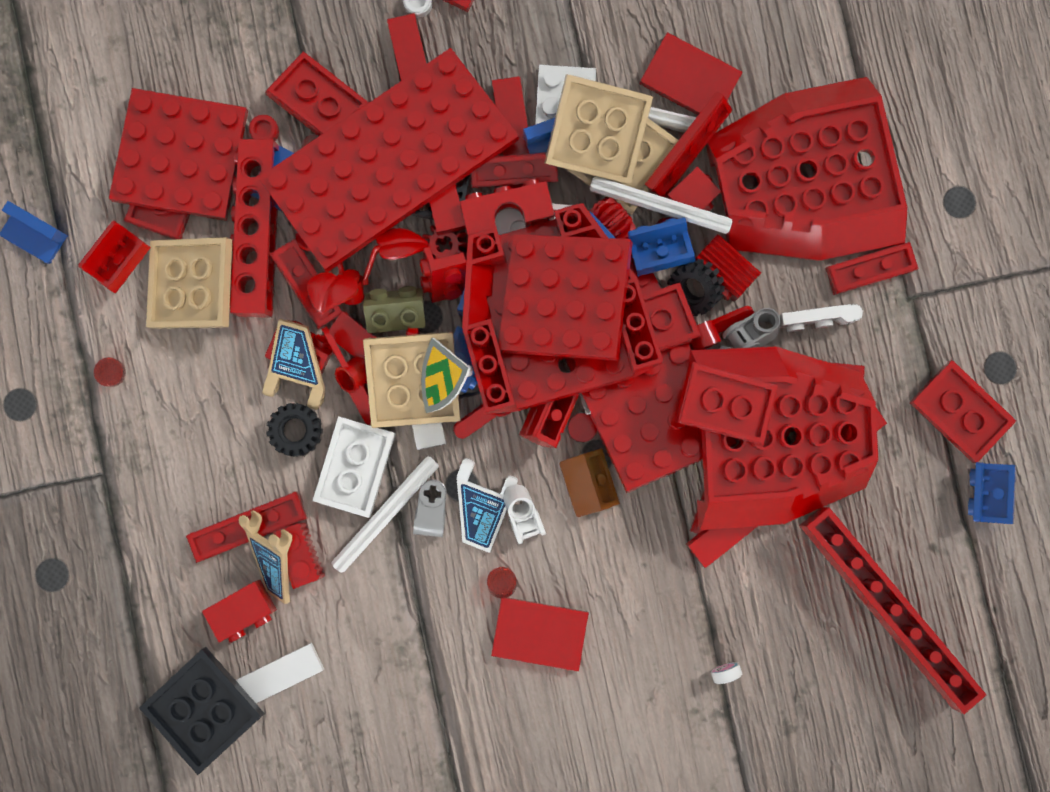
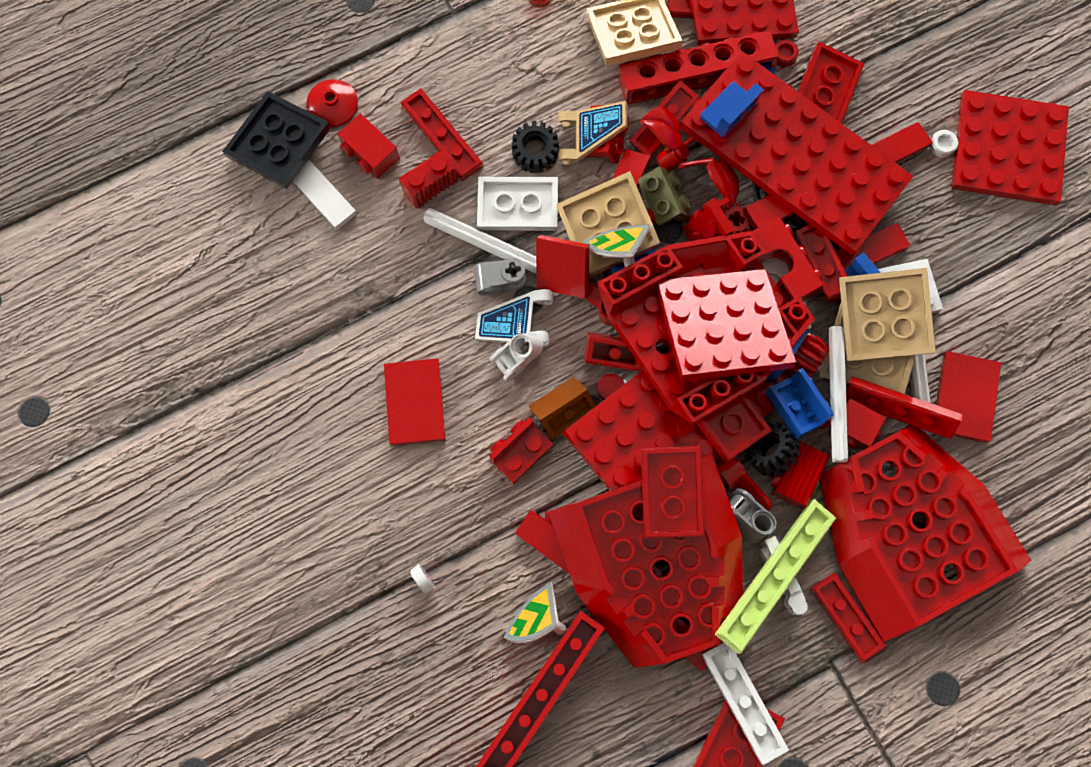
camera: 80 degrees right, 10 degrees down
flag [239,510,292,604] -> none
red piece [321,326,371,426] -> none
clear red tile [487,567,517,598] -> none
none -> red dish [306,79,358,127]
none -> red bracket [489,418,554,484]
none -> shield [503,581,566,643]
none -> red tile [536,235,590,299]
none -> blue panel [700,82,764,138]
none -> white plate [701,642,789,765]
none -> yellowish green tile [715,499,836,654]

